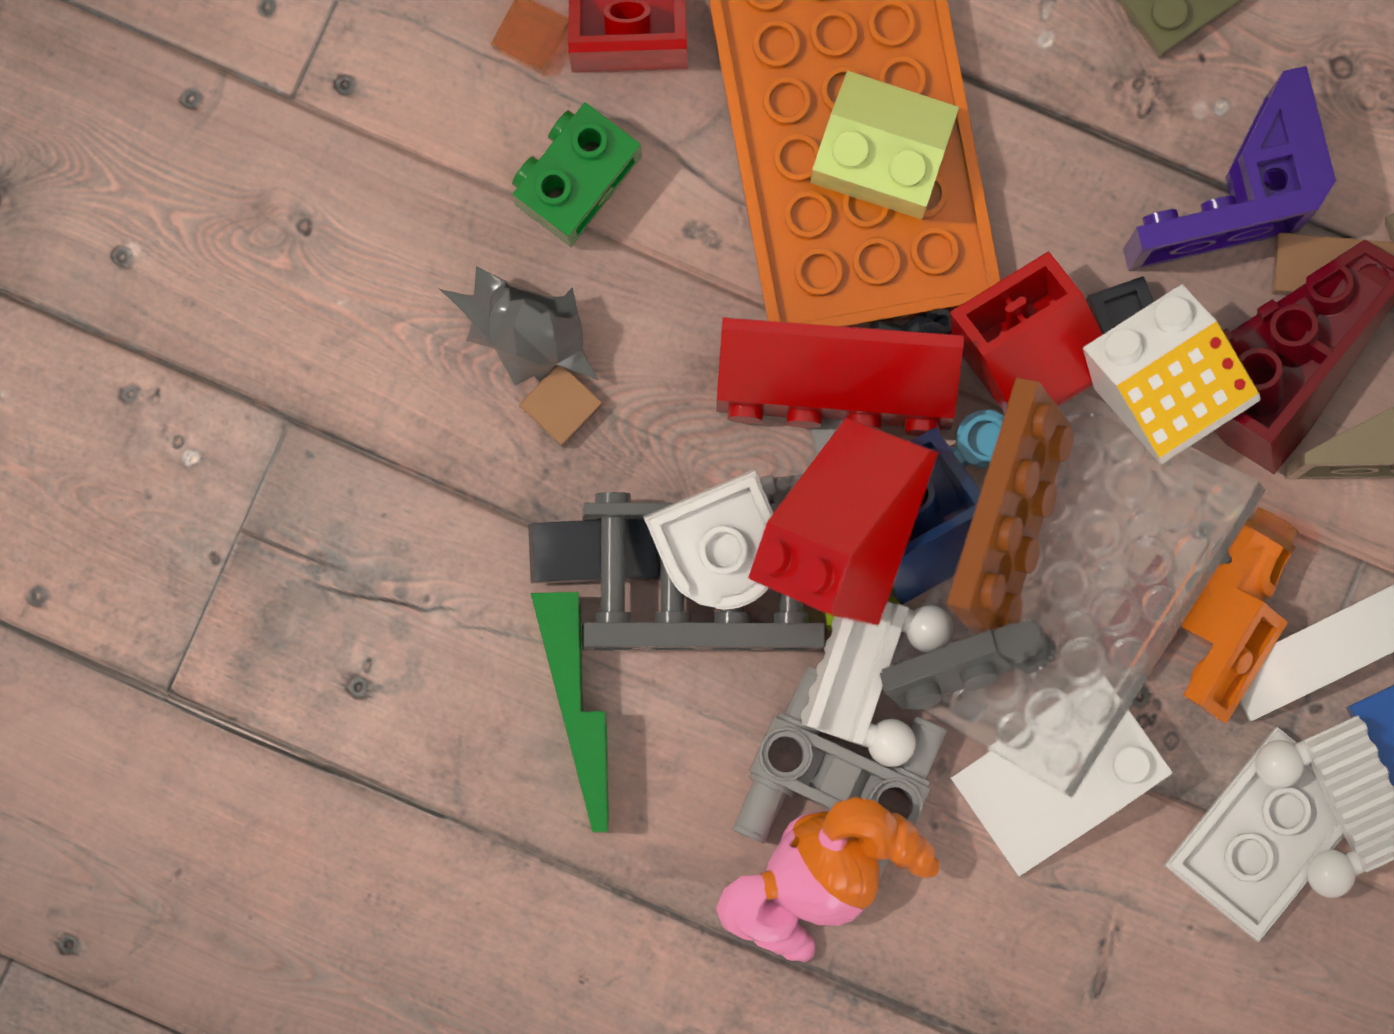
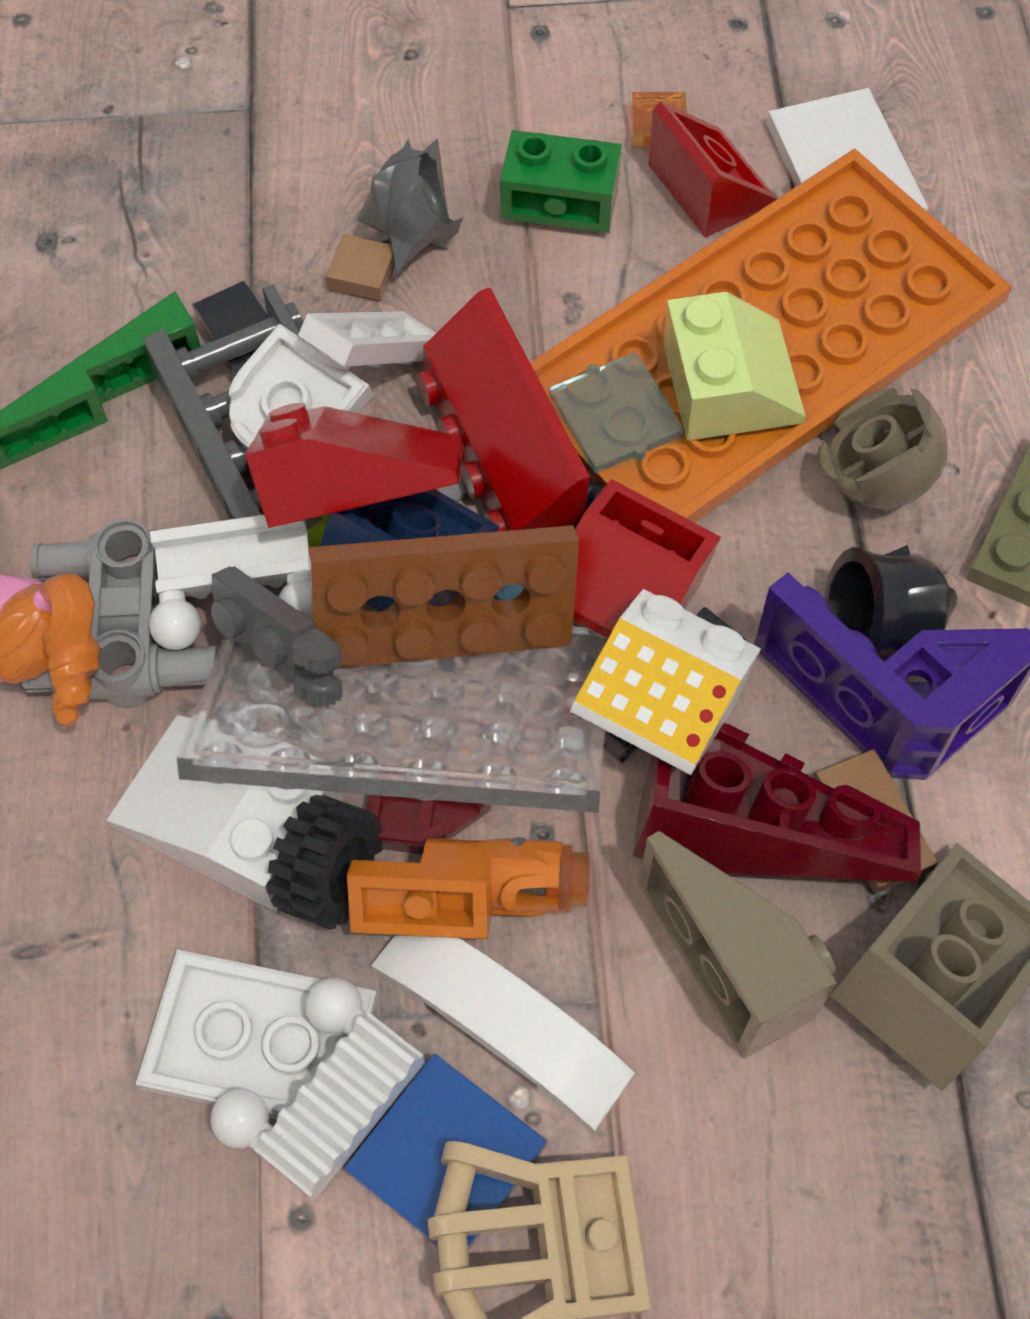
camera: 60 degrees right, 20 degrees down
none -> black tyre [267,794,383,930]
none -> white plate [298,311,436,370]
none -> clear light blue piece [549,352,685,474]
none -> dark tan cylinder [820,388,948,510]
none -> black helmet [825,545,958,657]

